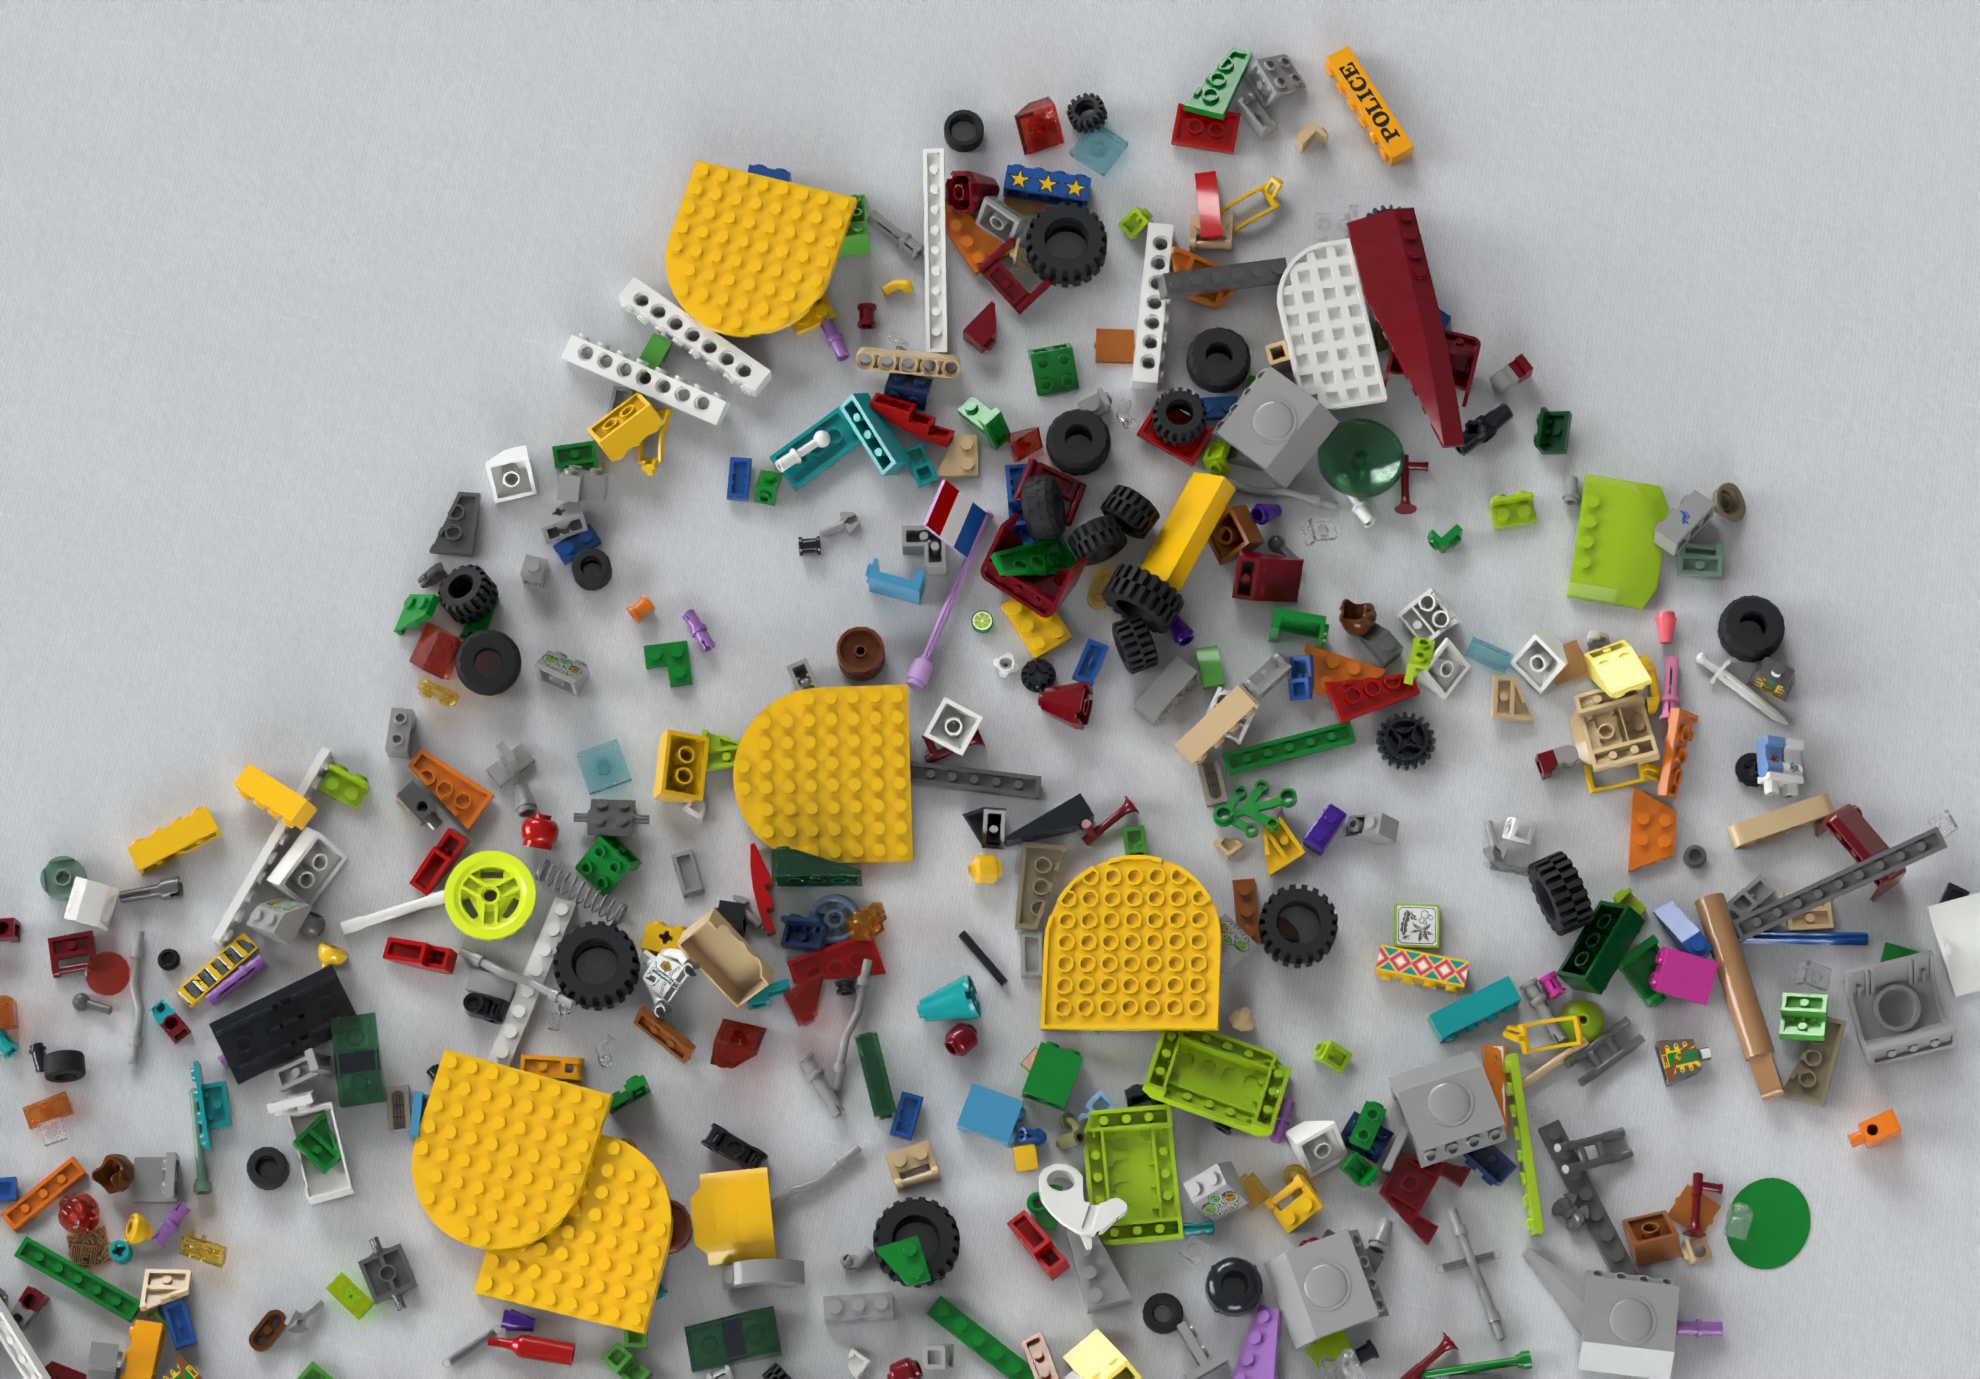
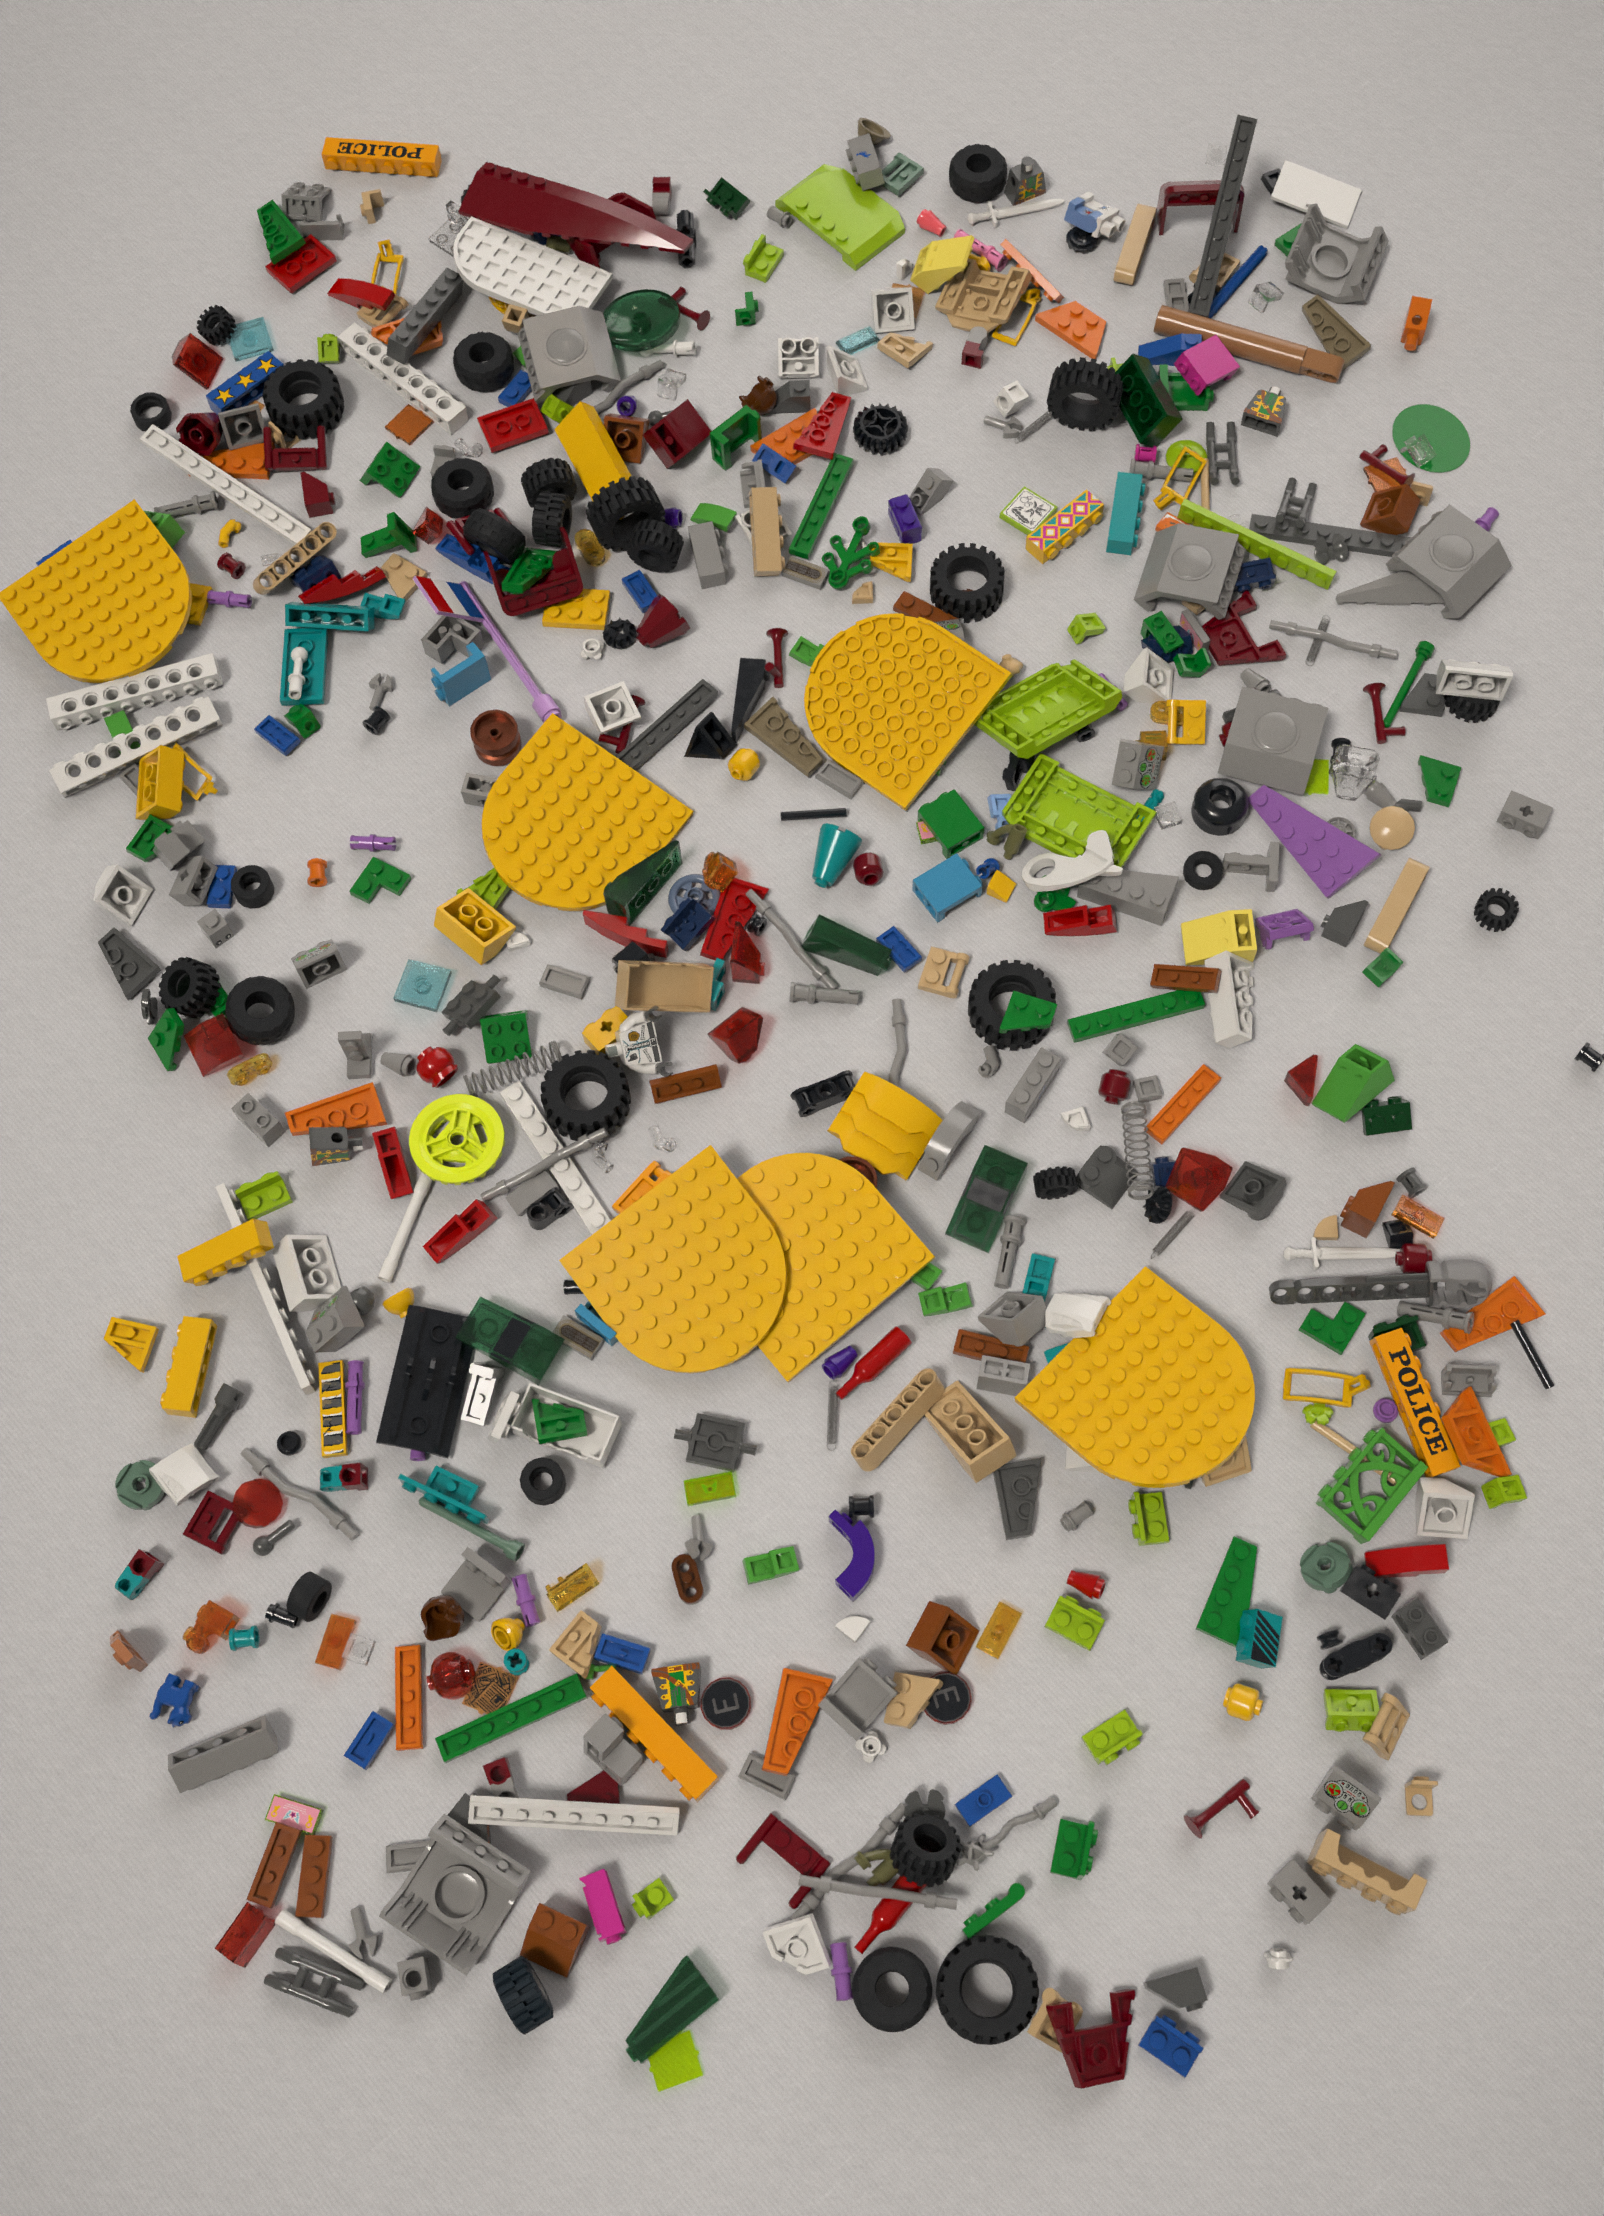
camera: 50 degrees left, 5 degrees down
green plate [609,1075,651,1114] -> none
tile [971,610,993,633] -> none
black tyre [1152,387,1207,447] -> none
lime bracket [1404,637,1435,685] -> none
dark grey tile [1683,845,1706,868] -> none
bright green slope [1779,992,1829,1041] -> none
none -> yellow wing [104,1317,159,1373]

